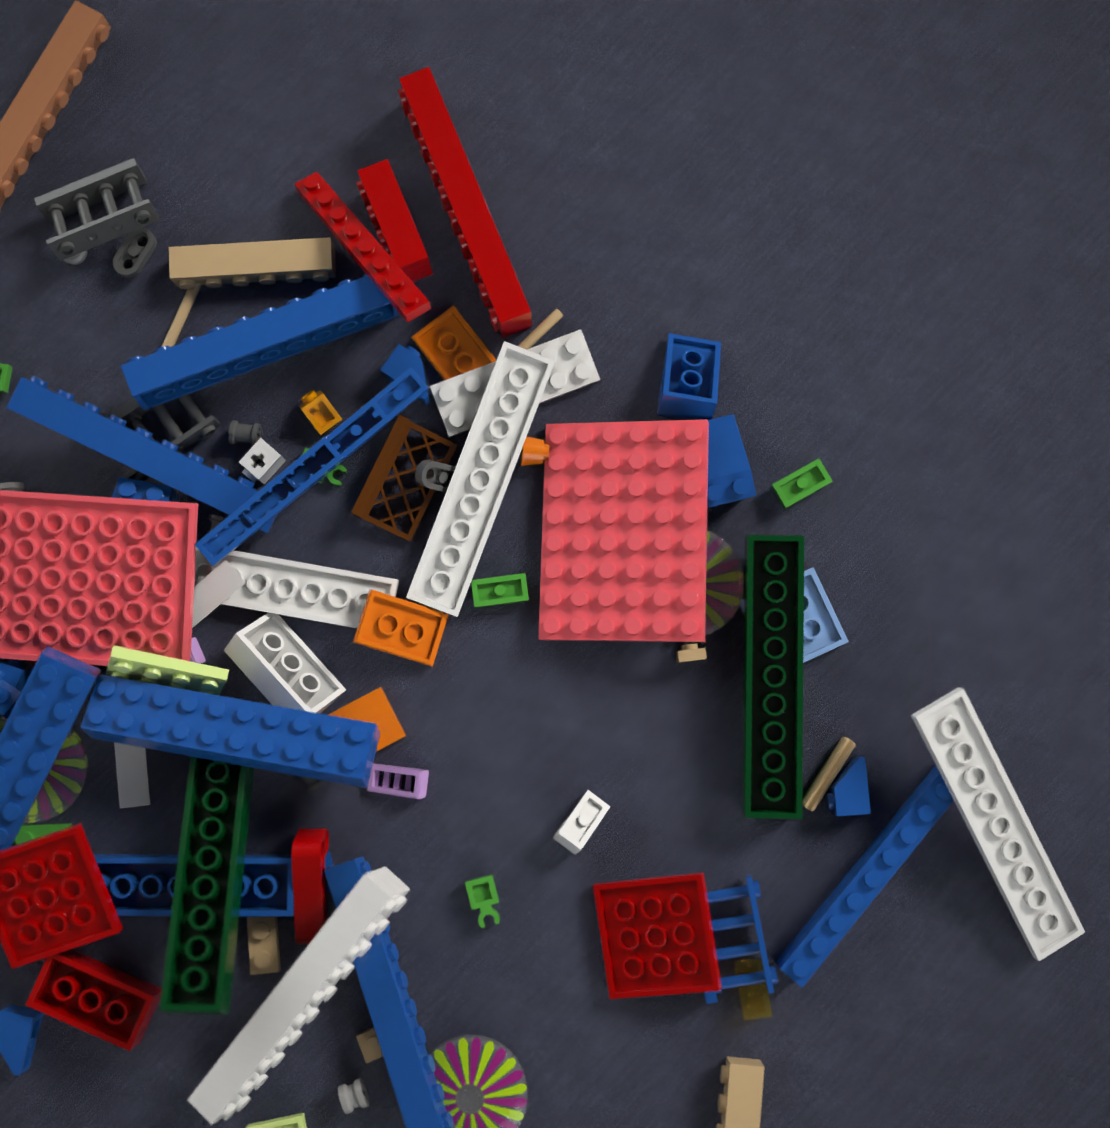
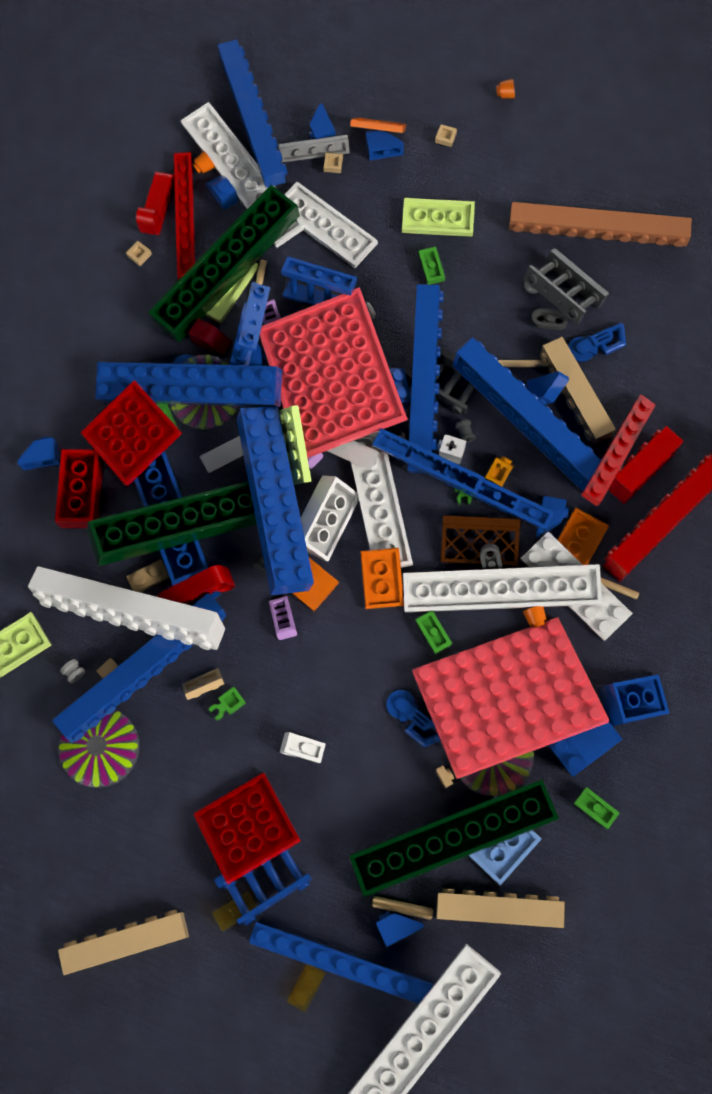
camera: 75 degrees right, 10 degrees down
none -> tan plate [182,668,224,700]
none -> clear yellow plate [287,964,326,1012]
none -> blue piece [386,690,440,748]
none -> tan brick [436,889,565,928]
none -> blue slope [527,371,569,406]
none -> blue piece [568,323,626,362]

